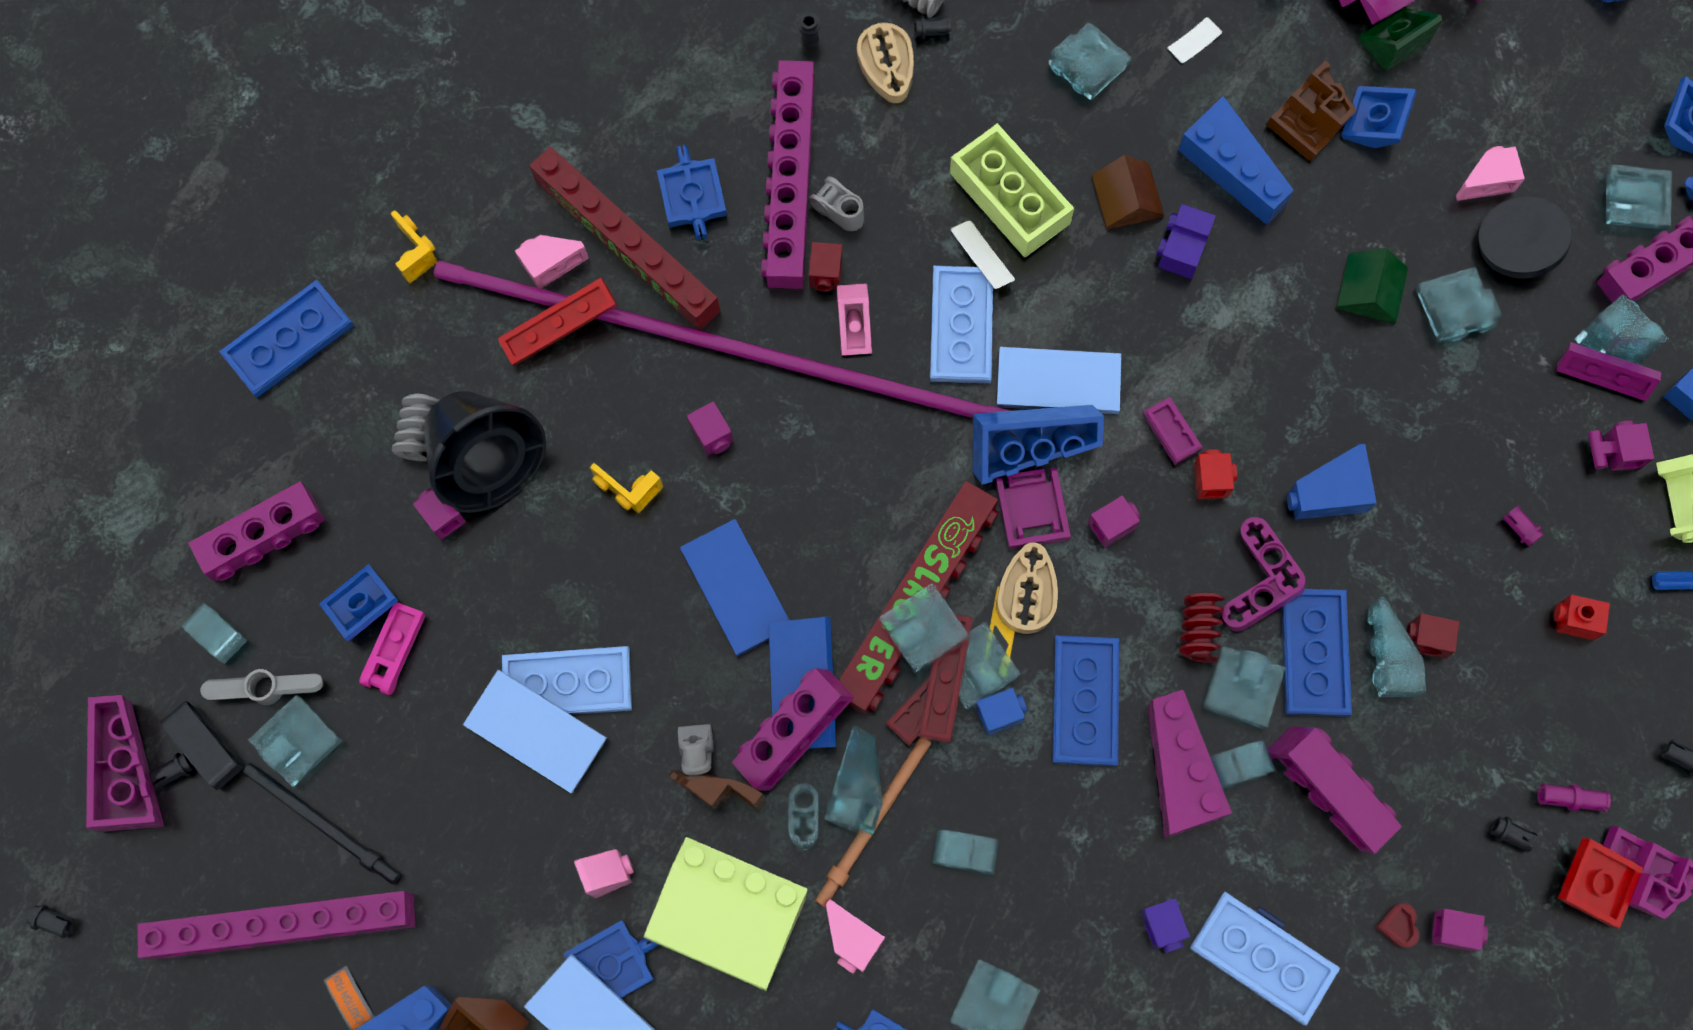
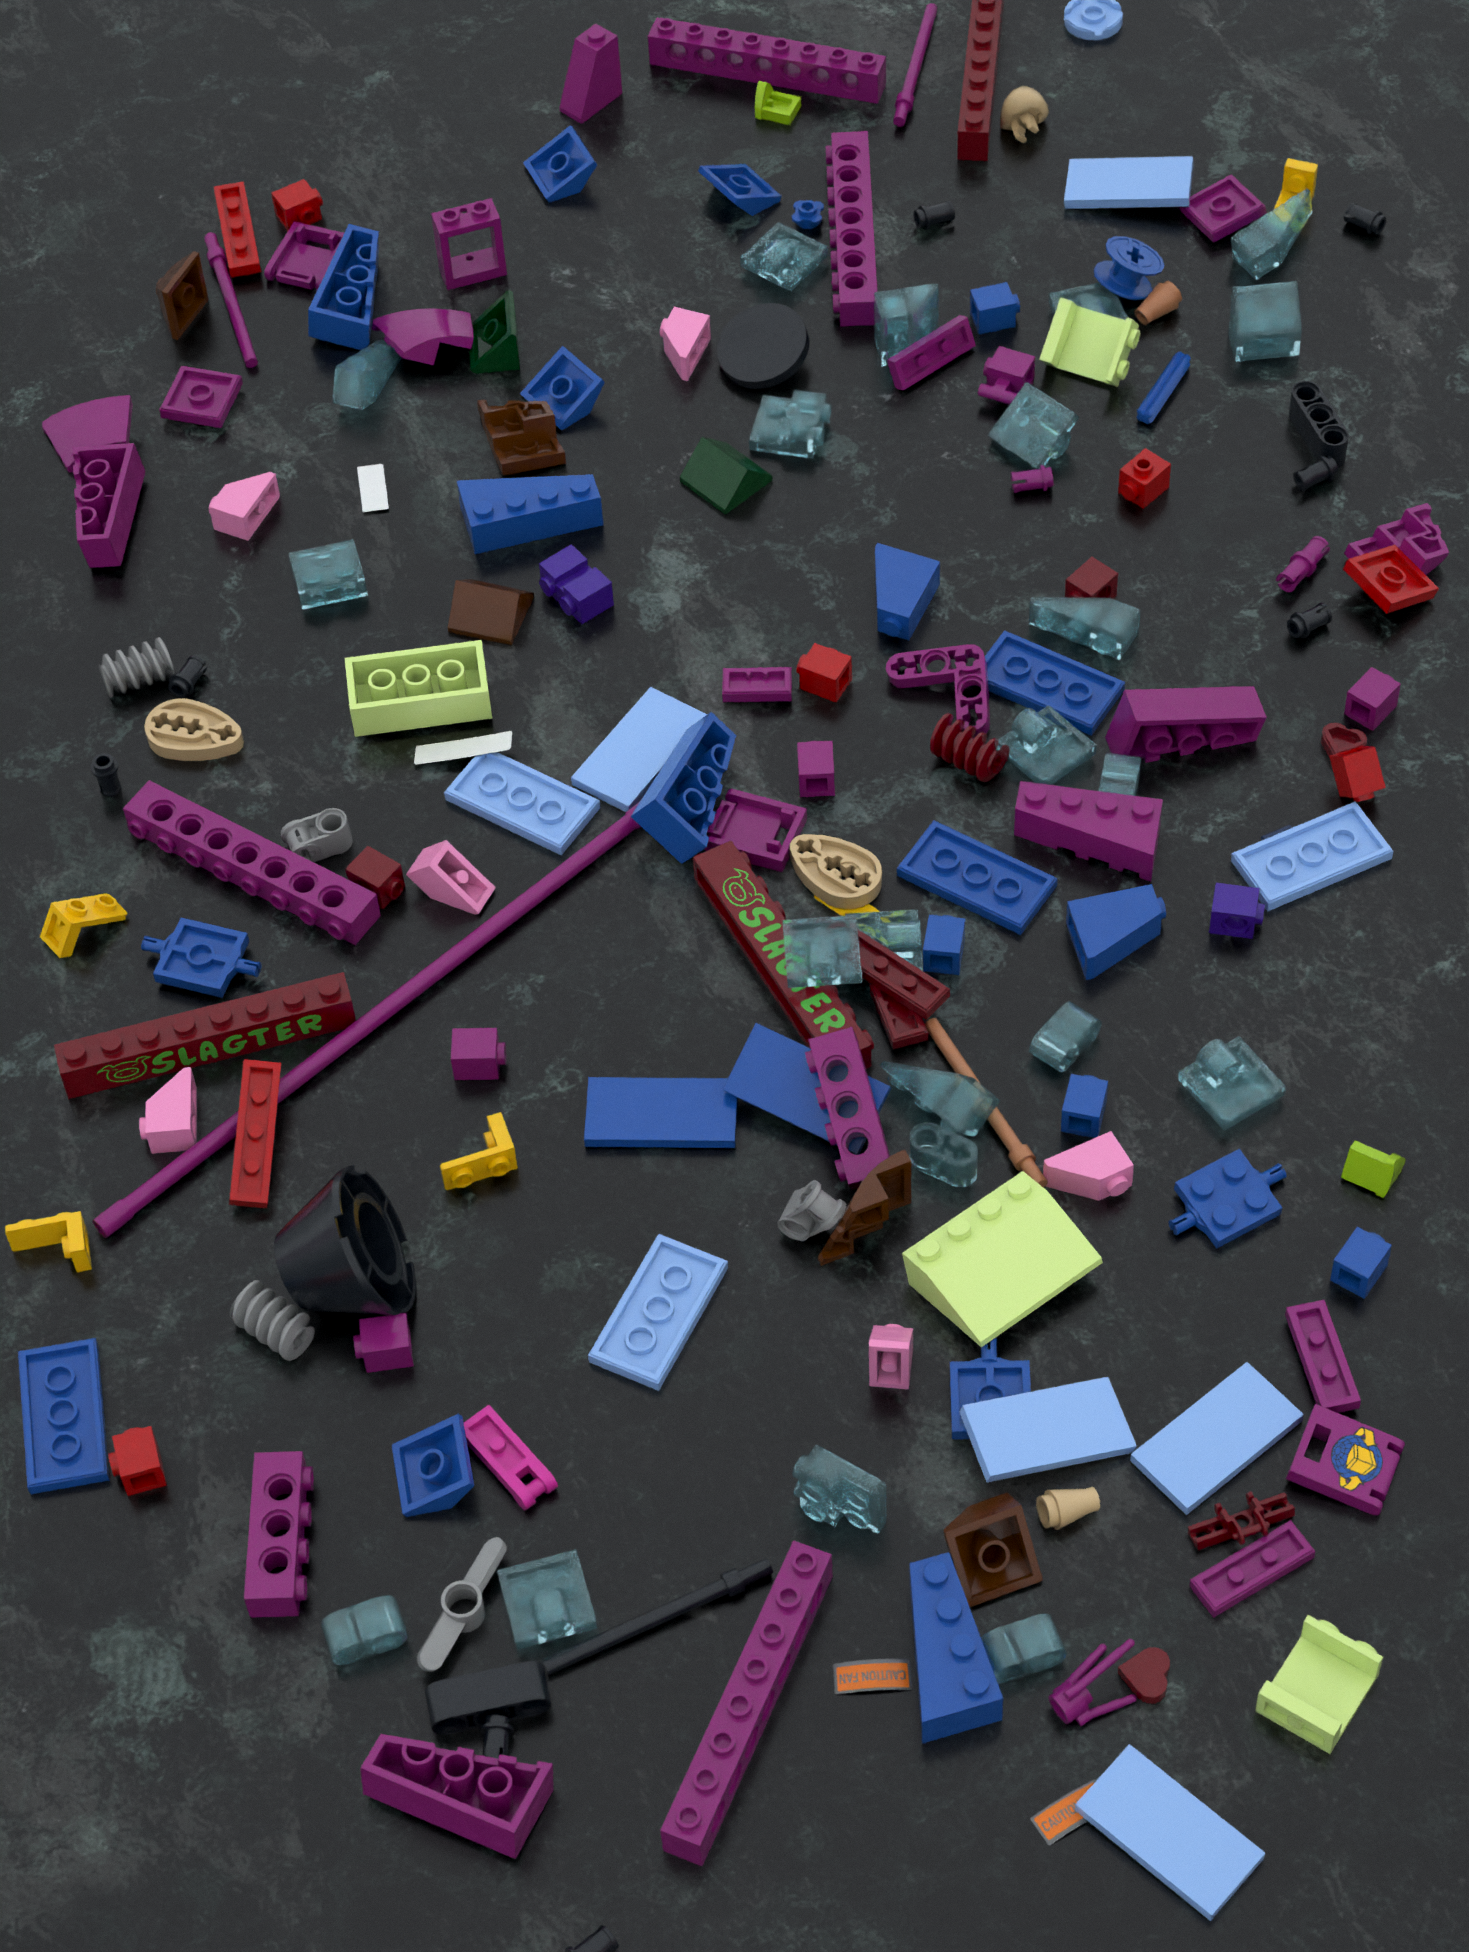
camera: 60 degrees left, 20 degrees down
light blue tile [463,670,607,793] -> none
none -> yellow bracket [40,893,128,958]
none -> red brick [108,1426,167,1496]
none -> clear light blue plate [792,1444,887,1534]
none -> clear light blue plate [988,381,1079,469]
none -> blue brick [1061,1074,1108,1138]
none -> blue slope [1066,884,1166,980]
none -> red brick [1329,746,1386,802]

